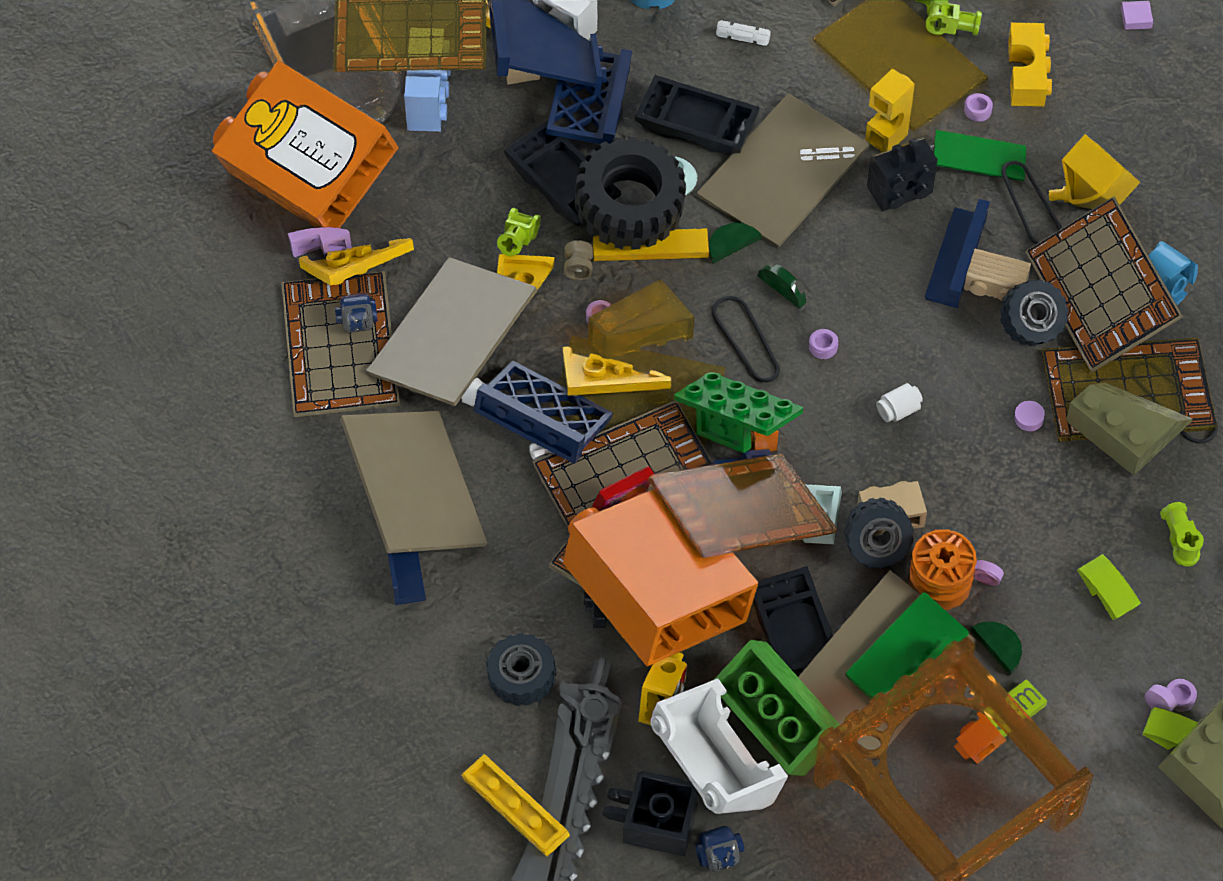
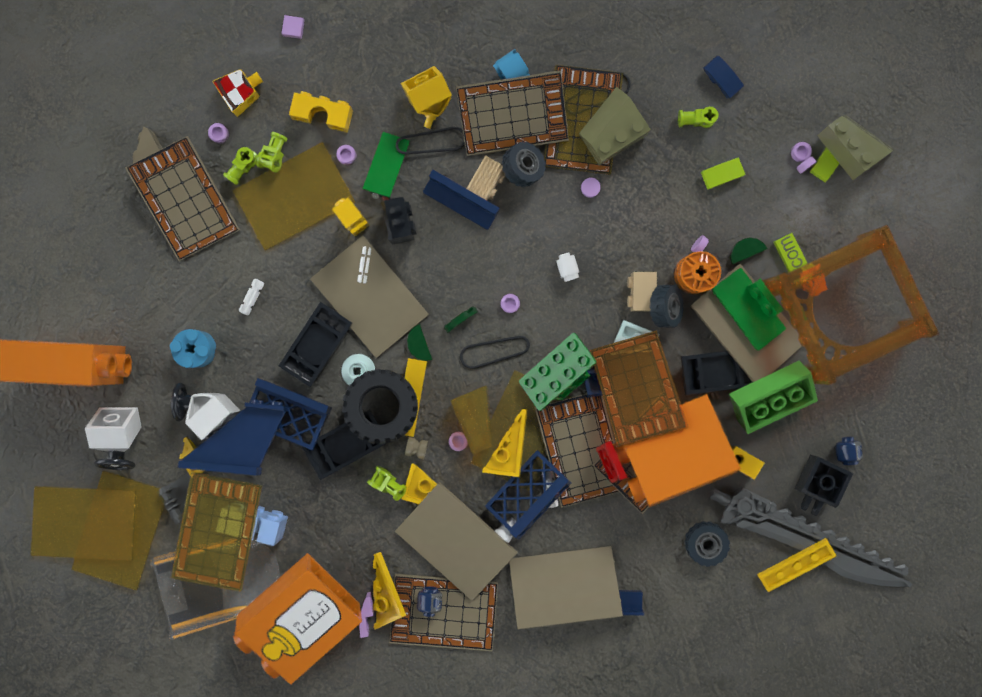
camera: 75 degrees left, 30 degrees up
white windscreen [651,679,788,814] -> none

